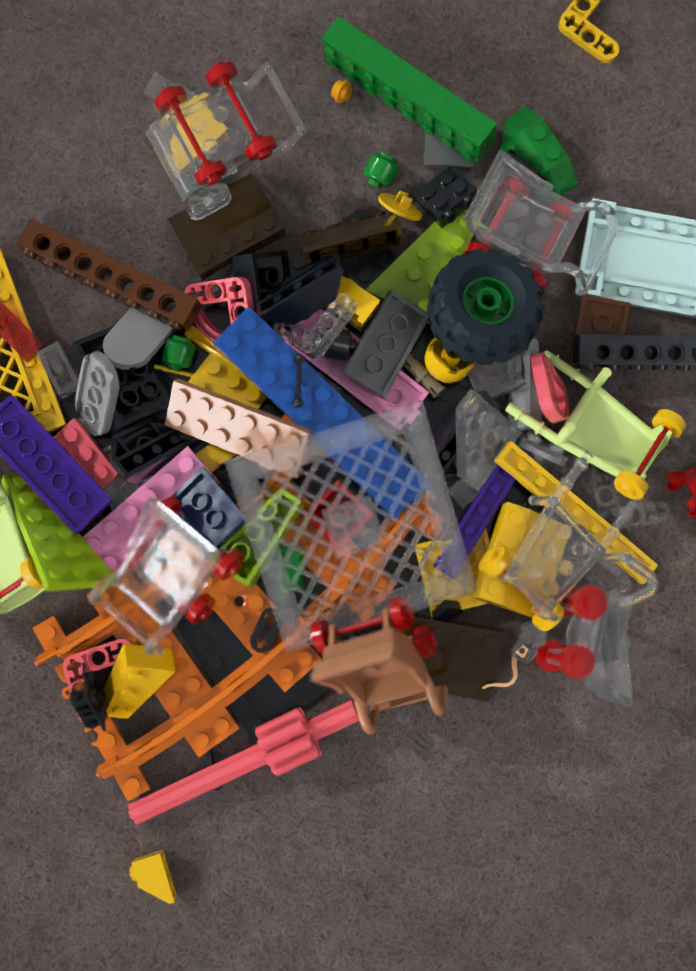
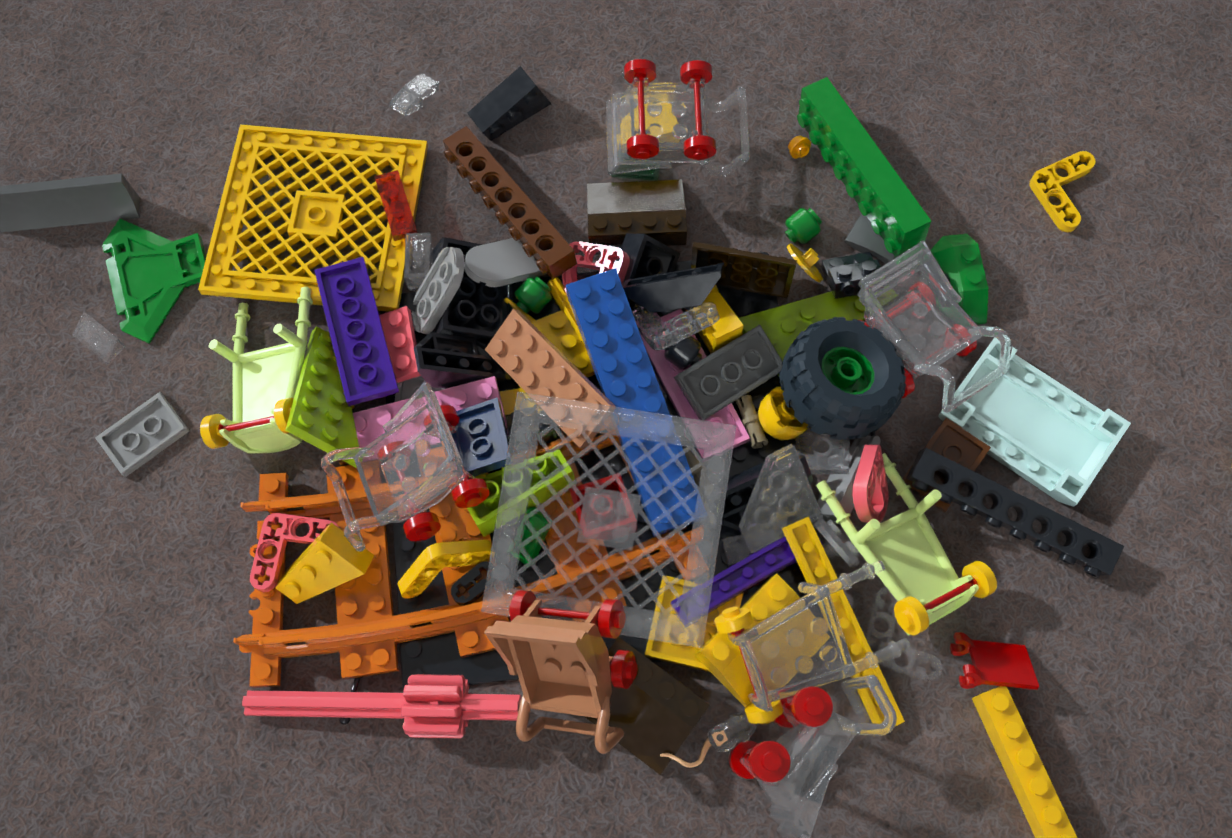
camera: 30 degrees right, 15 degrees down
black hinge [69,662,108,731] -> none
yellow slope [129,849,177,904] -> none
clear plate [185,183,232,220] -> none
black hinge [293,354,305,408] -> none
black tile [432,600,463,620] -> none
none -> yellow beam [397,540,496,599]
none -> black wedge [467,66,551,141]

